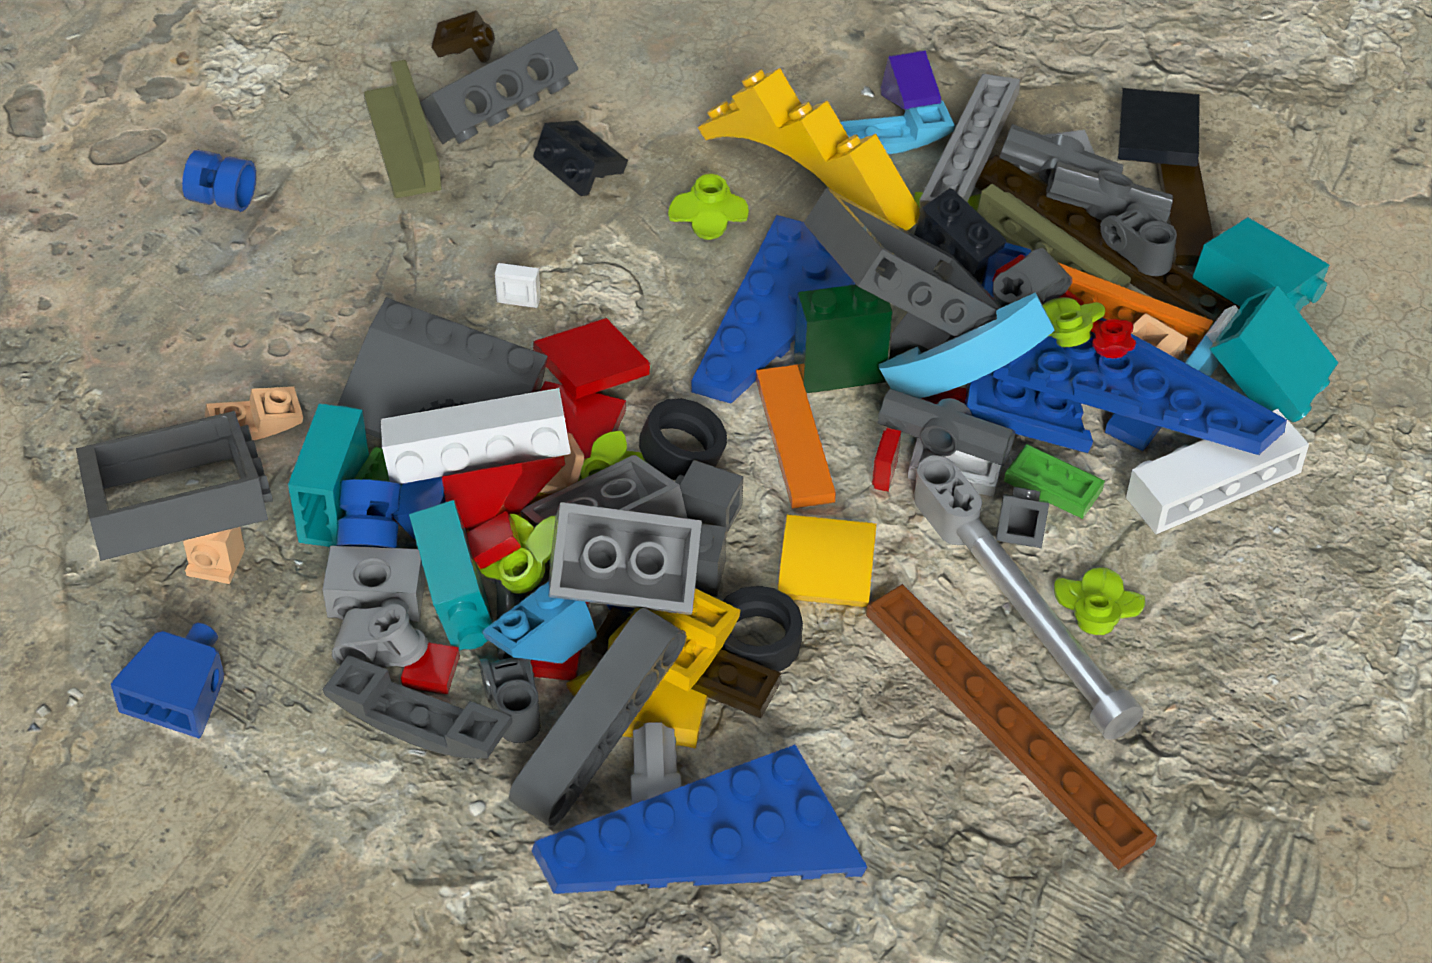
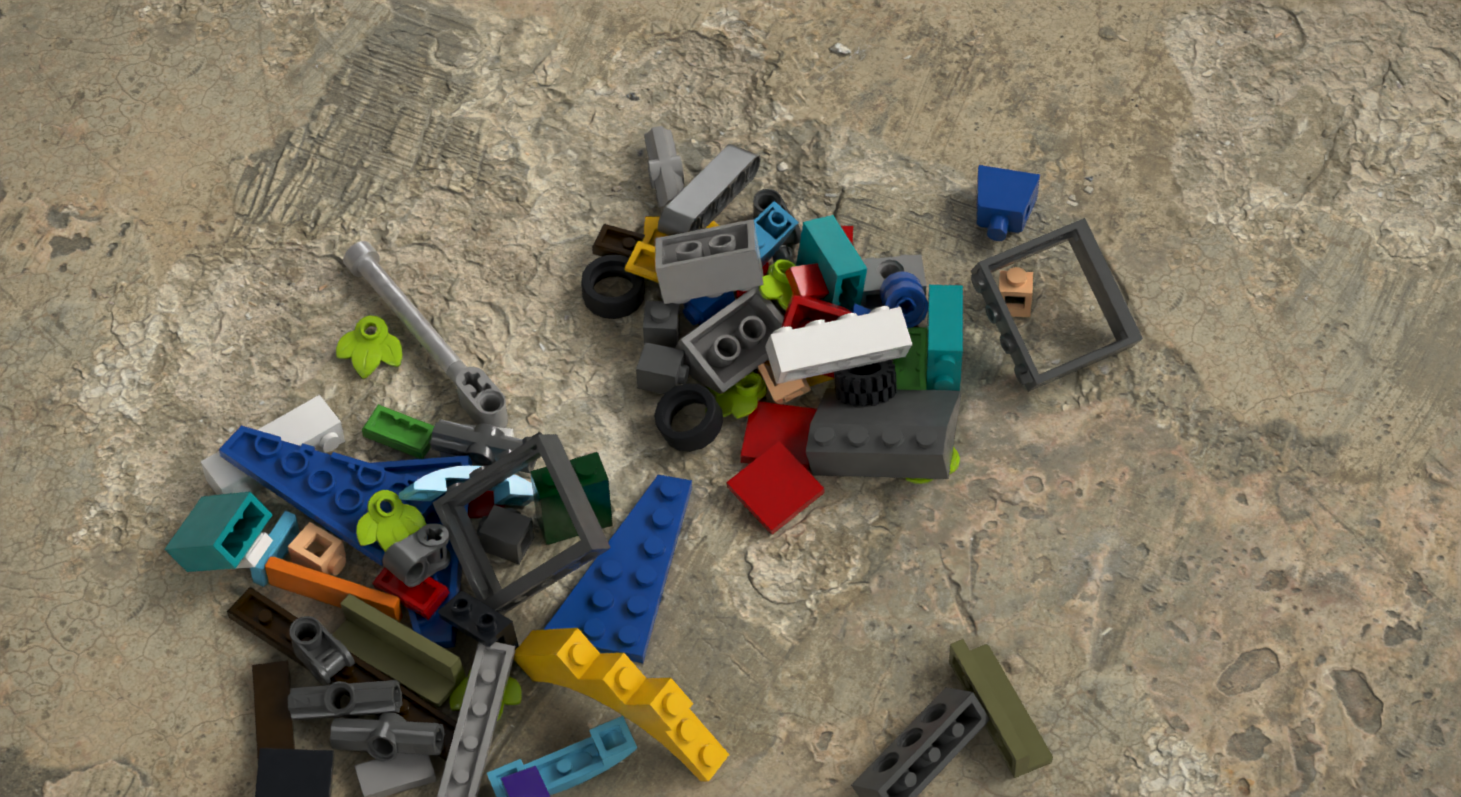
camera: 175 degrees right, 5 degrees up
blue wheel [182,149,256,212] -> none
light nougat slope [205,386,303,440] -> none
dark grey slope [322,655,512,759] -> none
light grey piece [331,604,428,667] -> none
white tile [495,263,541,308] -> none
blue wing [531,745,867,894] -> none
black bracket [533,120,628,196] -> none
lime plate [668,174,749,240] -> none
orange tile [756,364,836,509] -> none
yellow slope [778,515,877,607] -> none
dark orange tile [866,584,1157,870] -> none
red tile [872,428,901,492] -> none
dark grey brick [995,487,1049,548] -> none
red plate [1091,319,1136,359] -> none
teal brick [1192,217,1330,312] -> none

